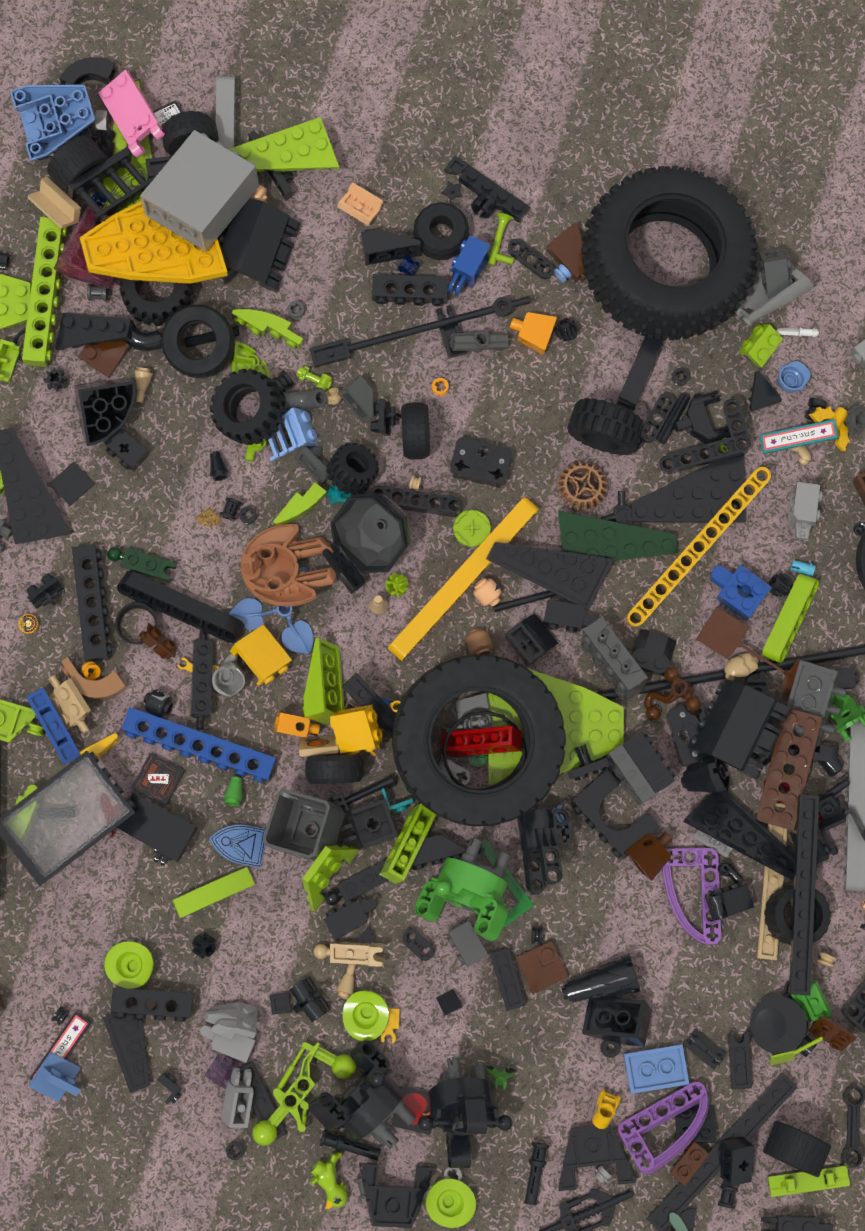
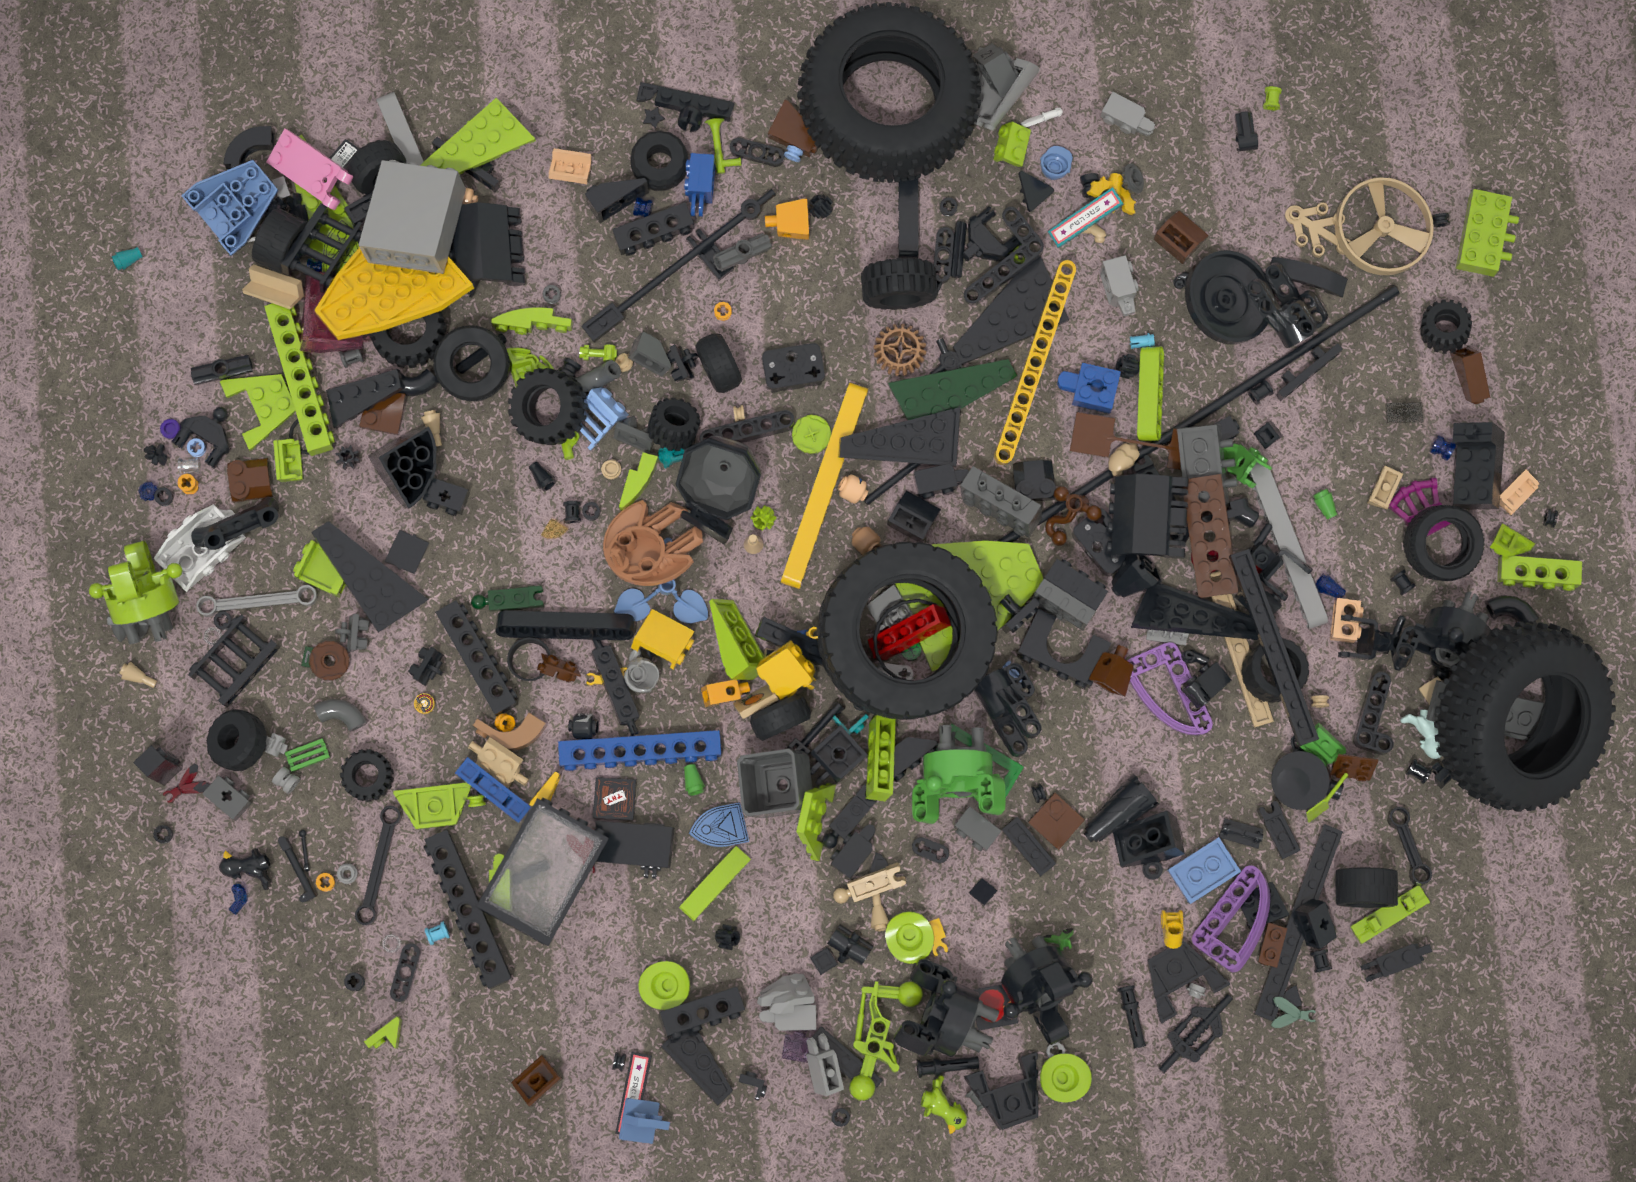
camera: 20 degrees left, 0 degrees up
none -> tan plate [601,460,621,480]

